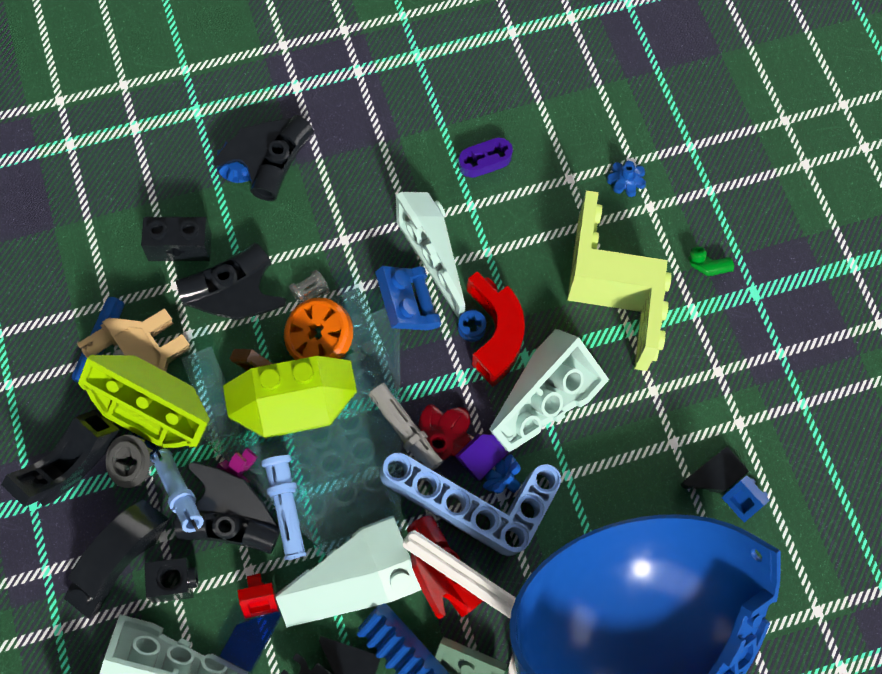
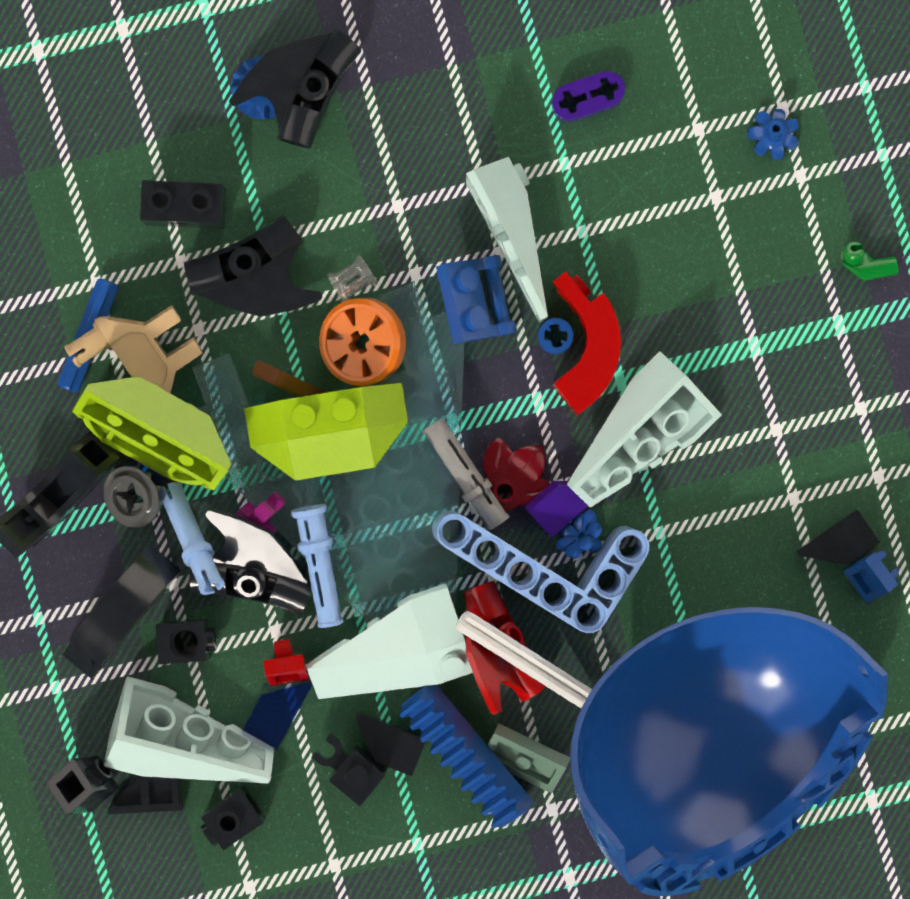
camera: 10 degrees right, 20 degrees up
yellowish green bracket [567,190,671,371] -> none

